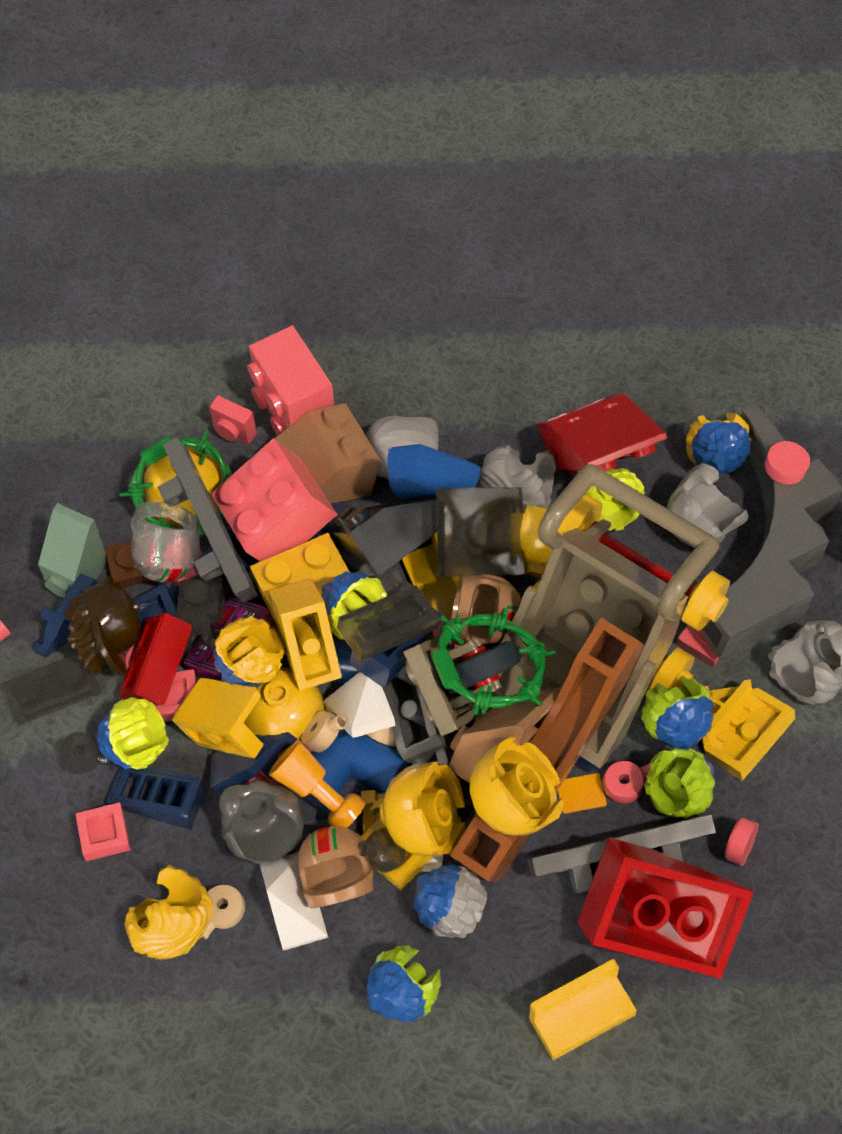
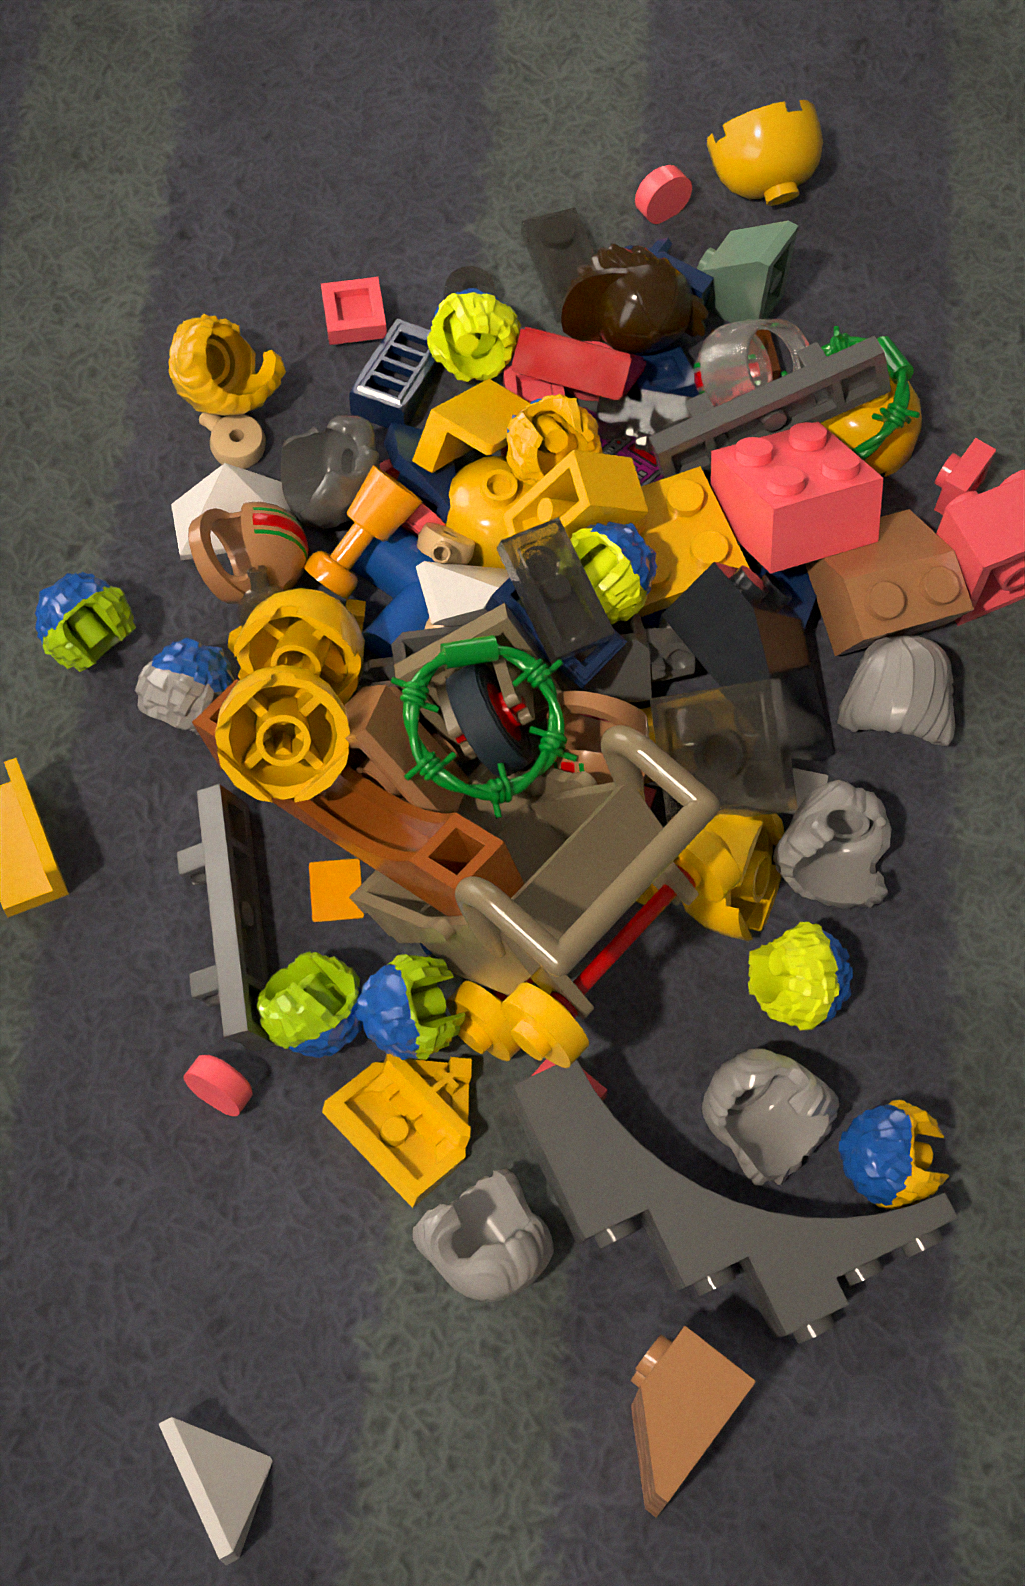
camera: 90 degrees right, 5 degrees up
blue brick [387,444,481,499] -> none
red slope [537,393,667,475] -> none
red slope [577,837,754,979] -> none
coral piece [602,761,650,804] -> none
coral tile [764,441,810,485] -> none

